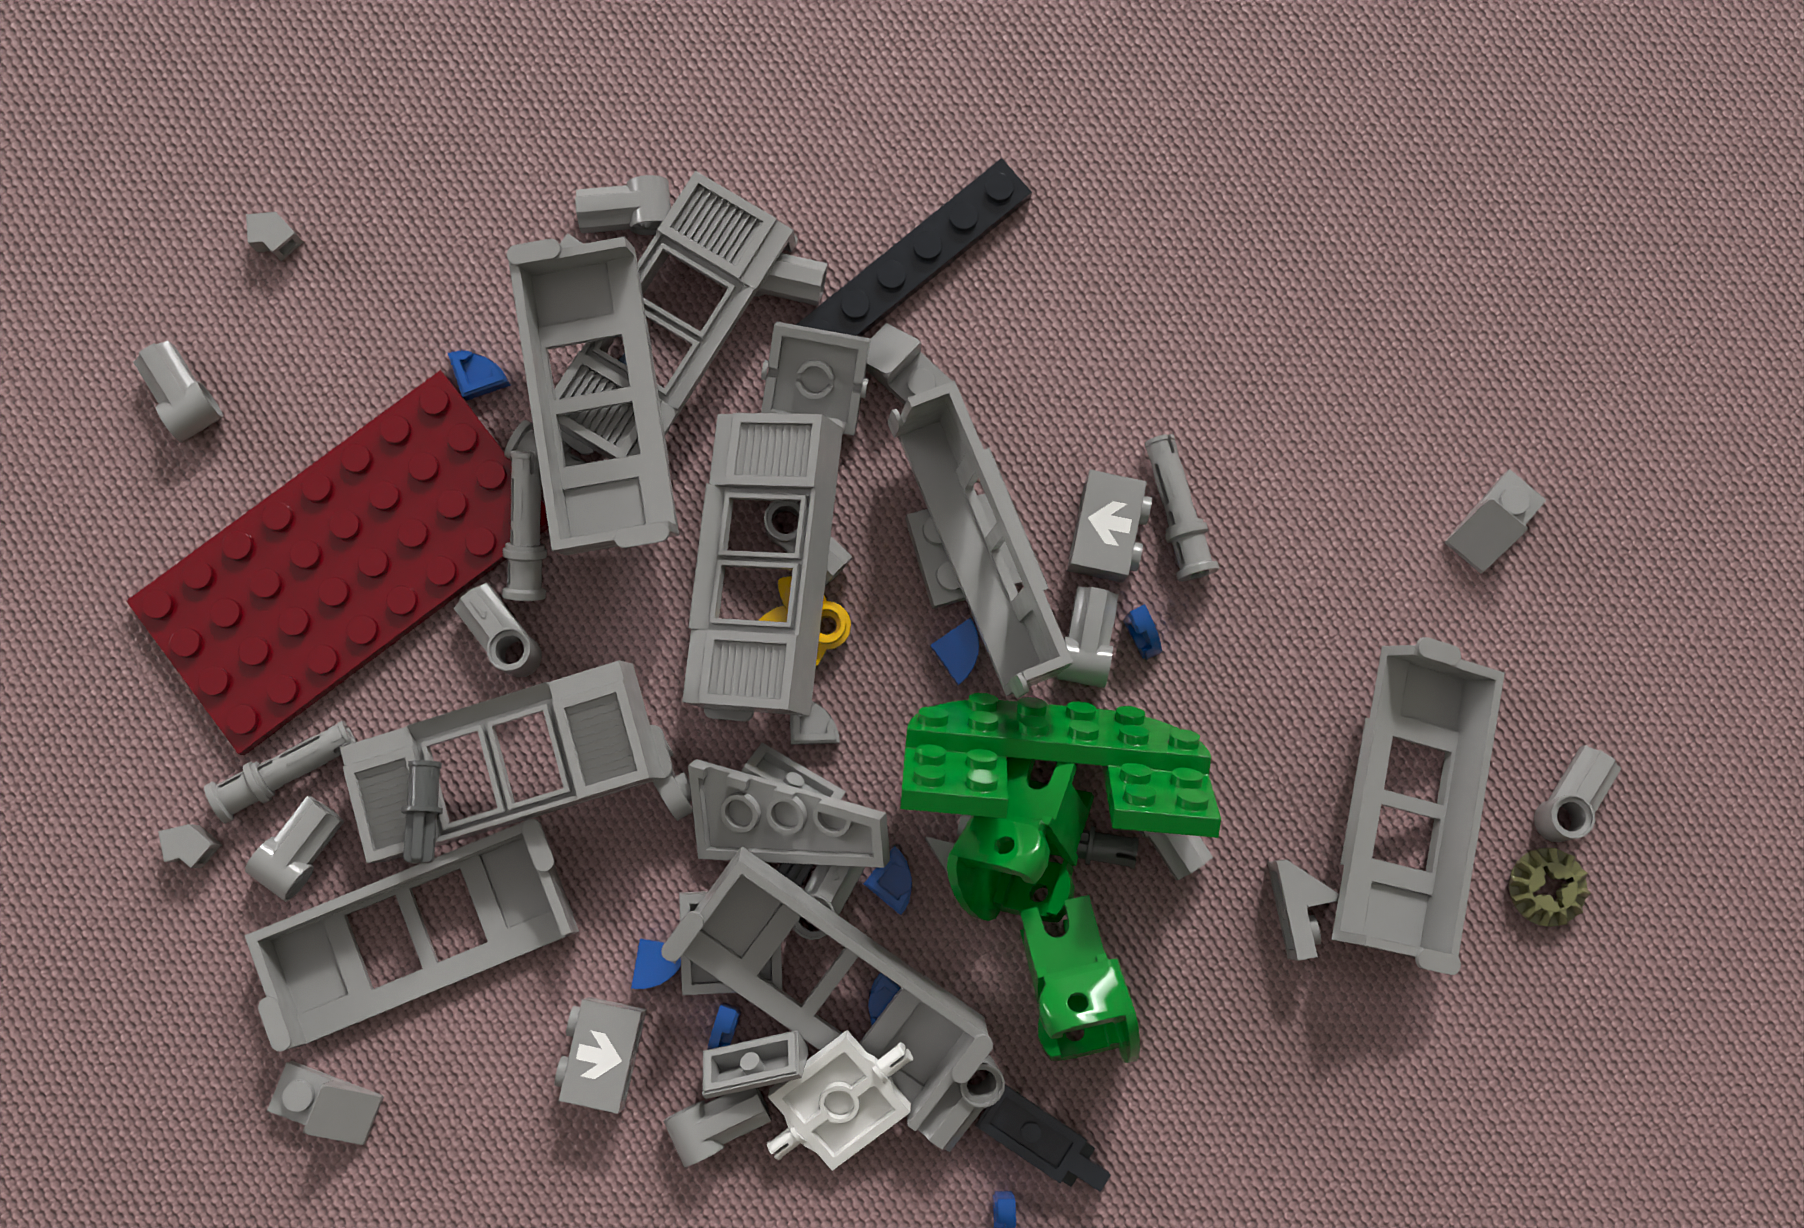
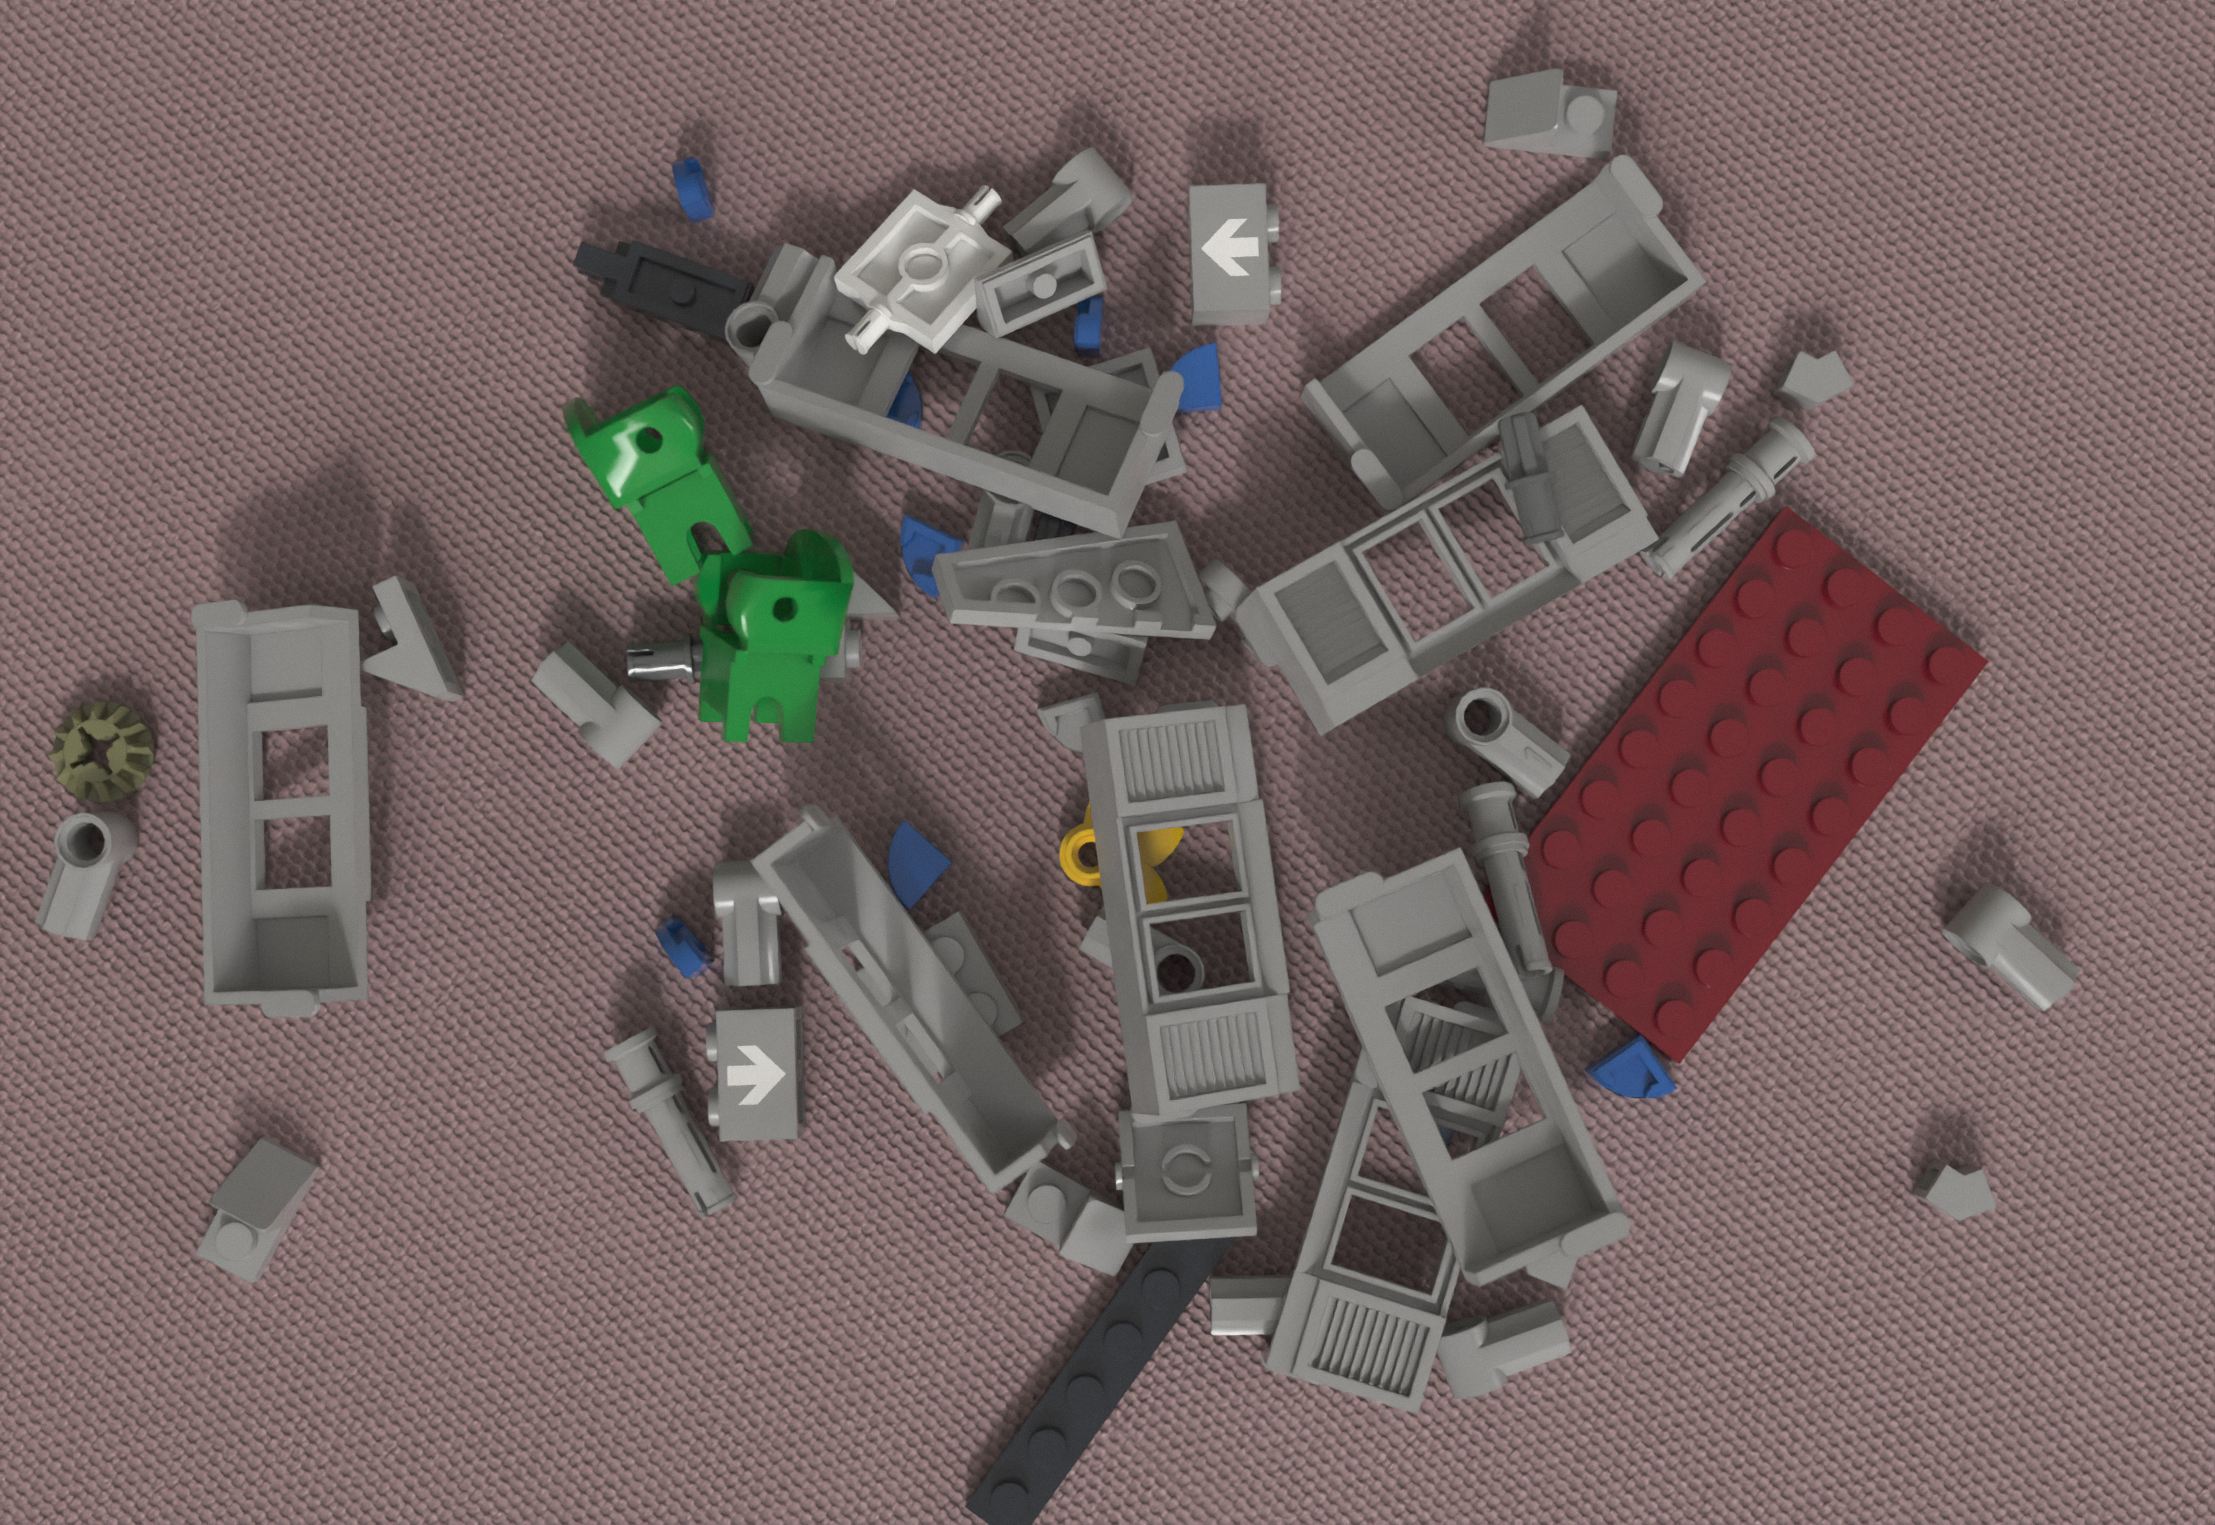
camera: 175 degrees right, 5 degrees up
green plate [900,693,1221,838] -> none

